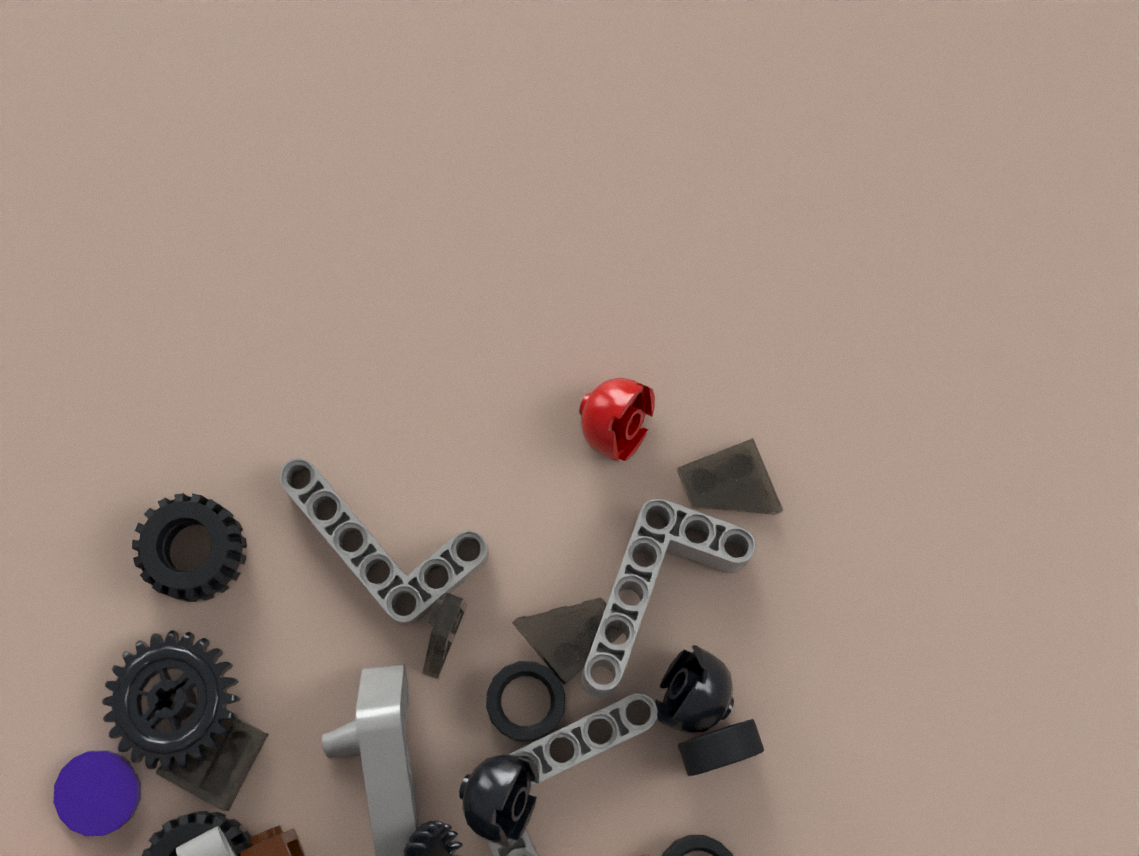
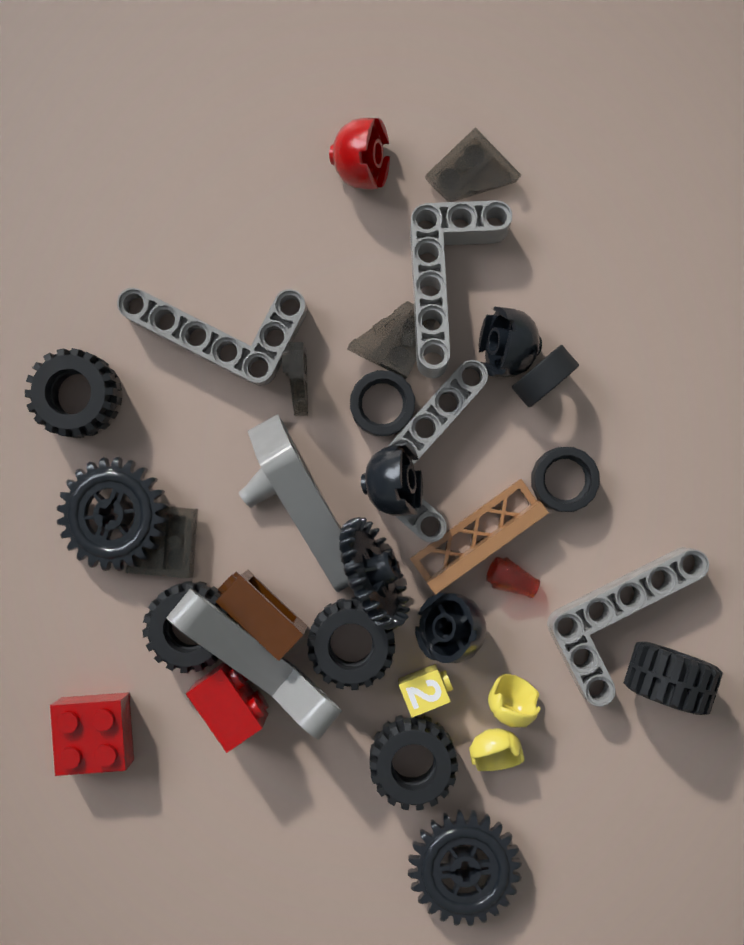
camera: 20 degrees left, 10 degrees up
dark purple tile [53,750,141,836] -> none

